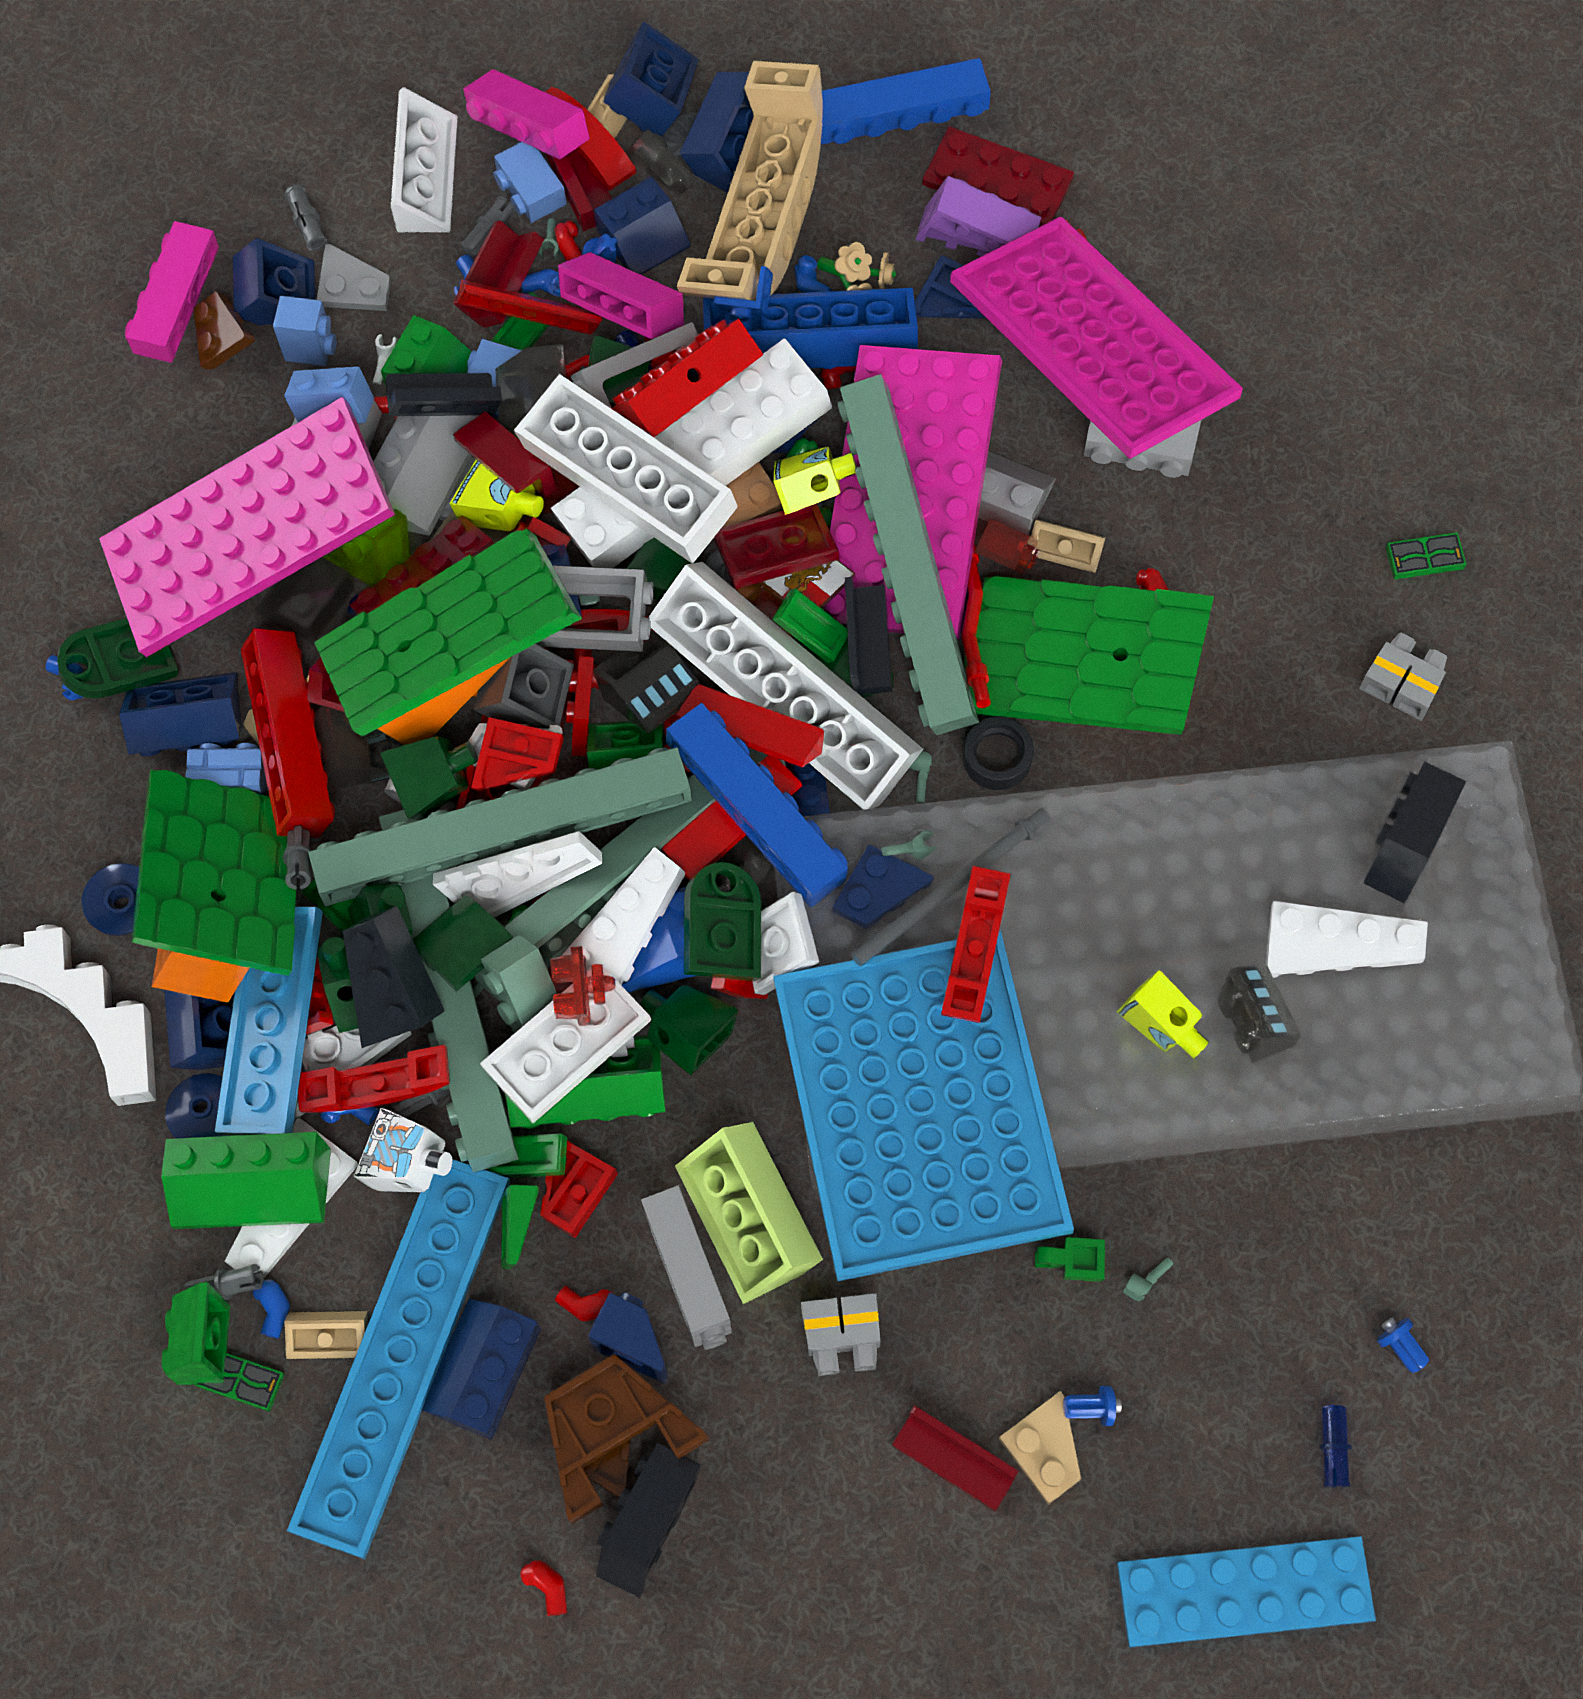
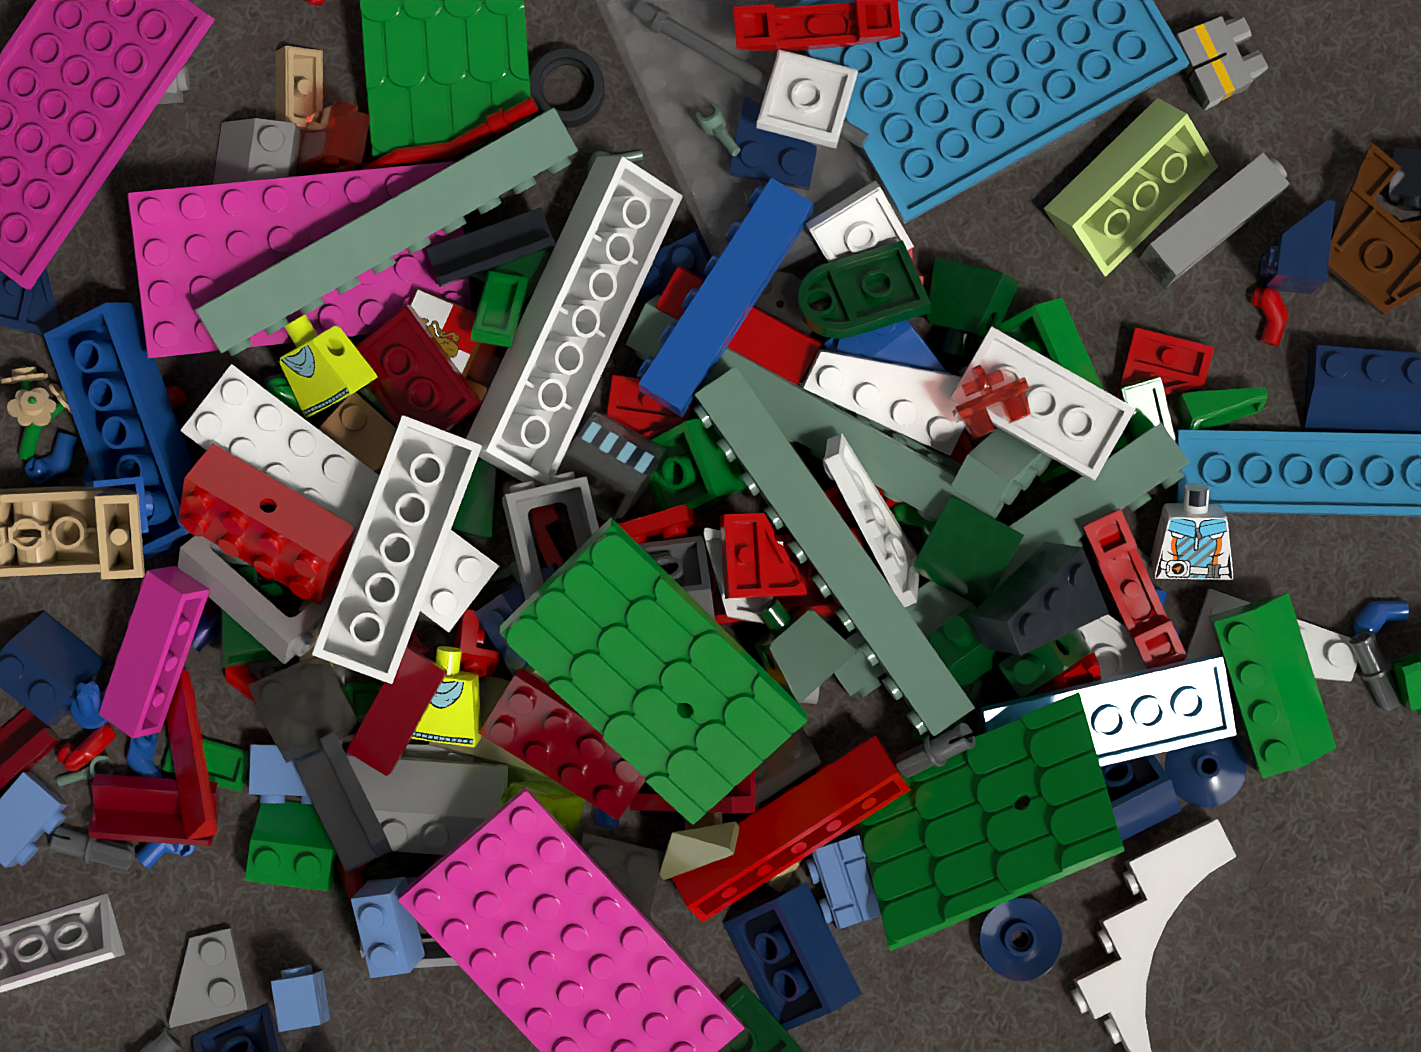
camera: 110 degrees left, 15 degrees up
tan slope [284,1311,368,1359] -> none
white hand [373,334,397,385] -> none
red slope [675,685,824,767] -> none
none -> olive slope [659,821,740,880]
none -> white tile [757,49,858,149]

